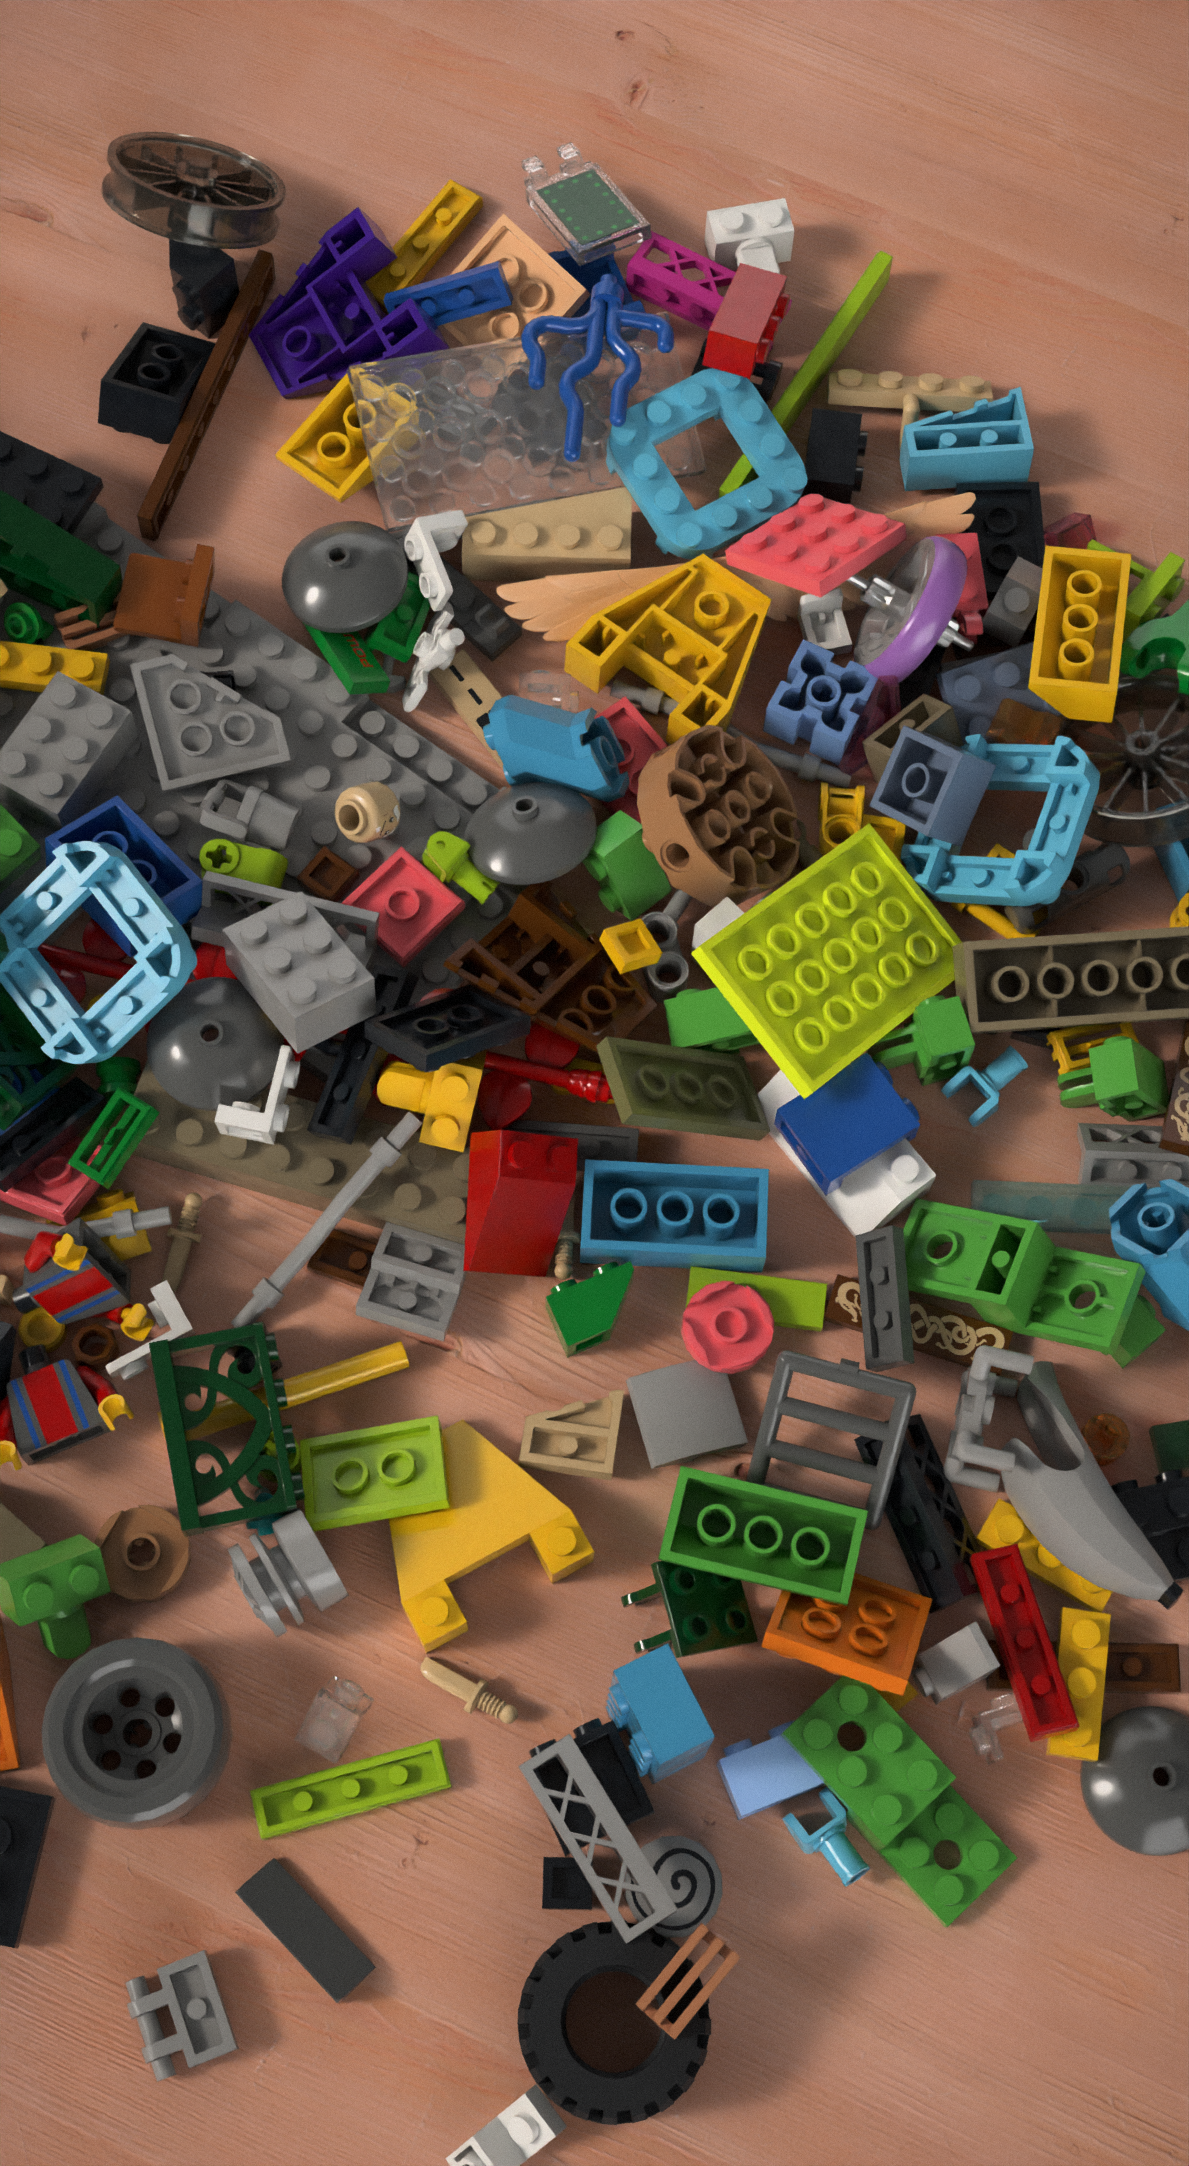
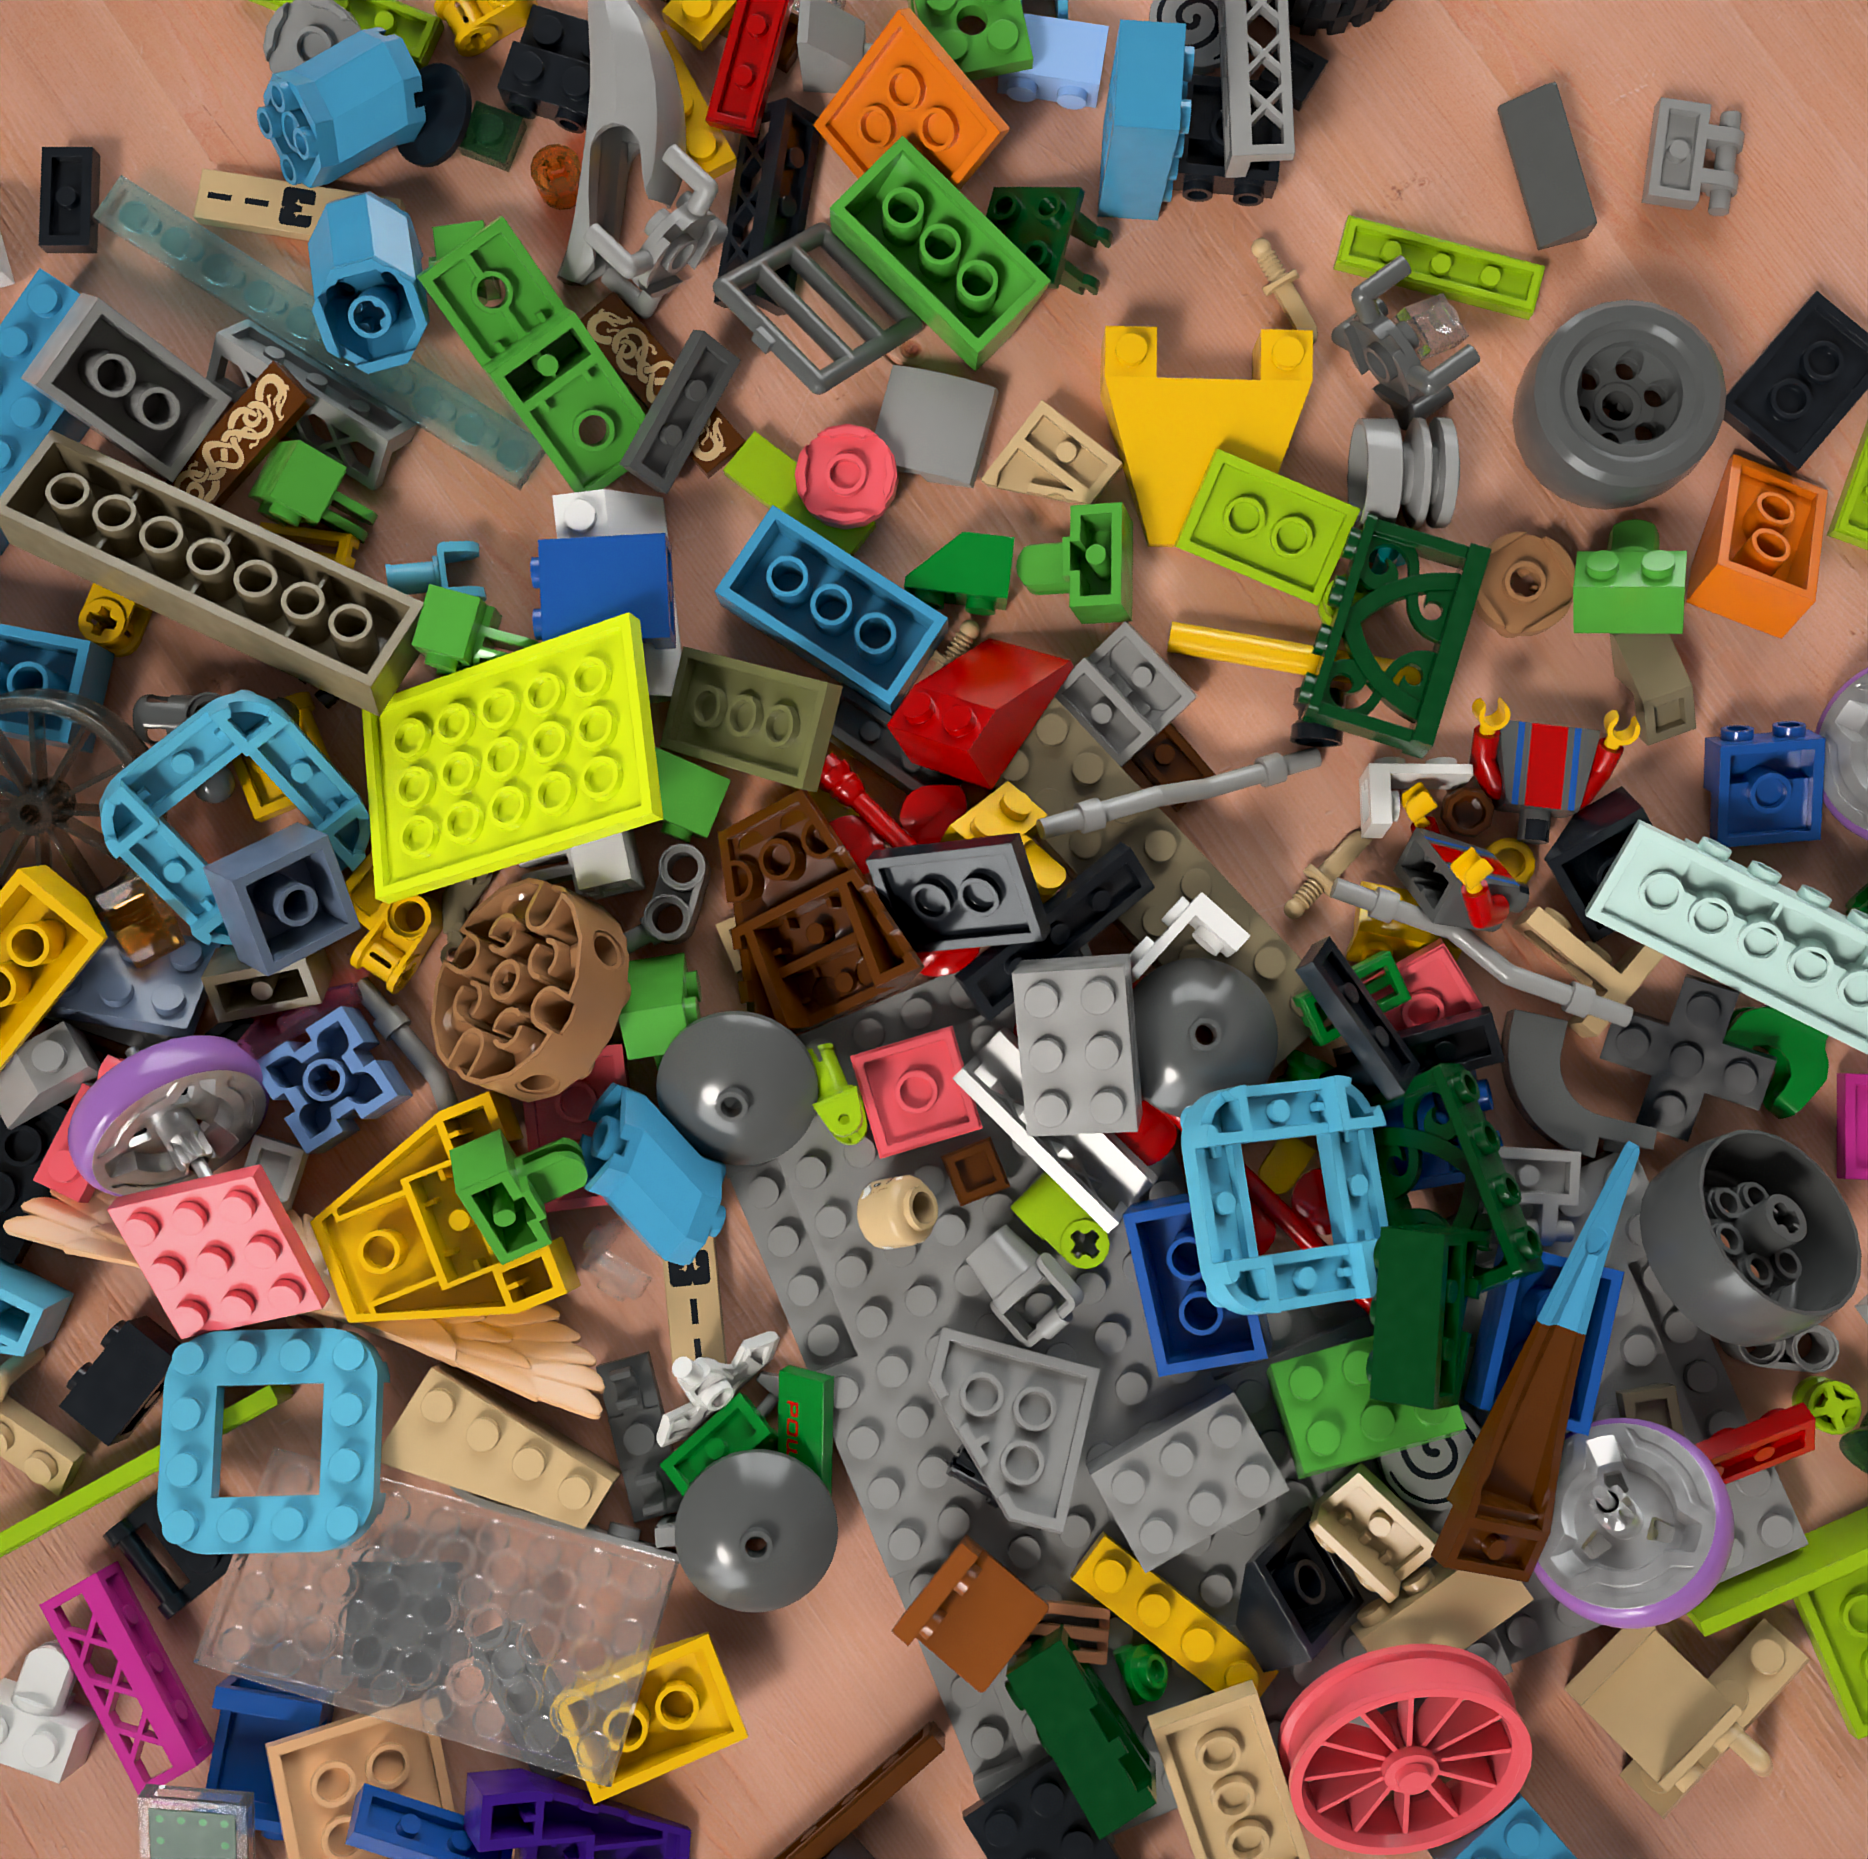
camera: 145 degrees left, 15 degrees up
white bracket [404,510,468,611] -> none
blue plant [521,274,674,462] -> none
yellow plate [599,918,663,974] -> none
red brick [702,263,790,379] -> none
none -> bright green brick [449,1129,588,1265]
none -> bright green brick [1016,502,1133,624]
none -> black piece [1295,936,1420,1101]
none -> dark grey plate [1331,255,1480,431]

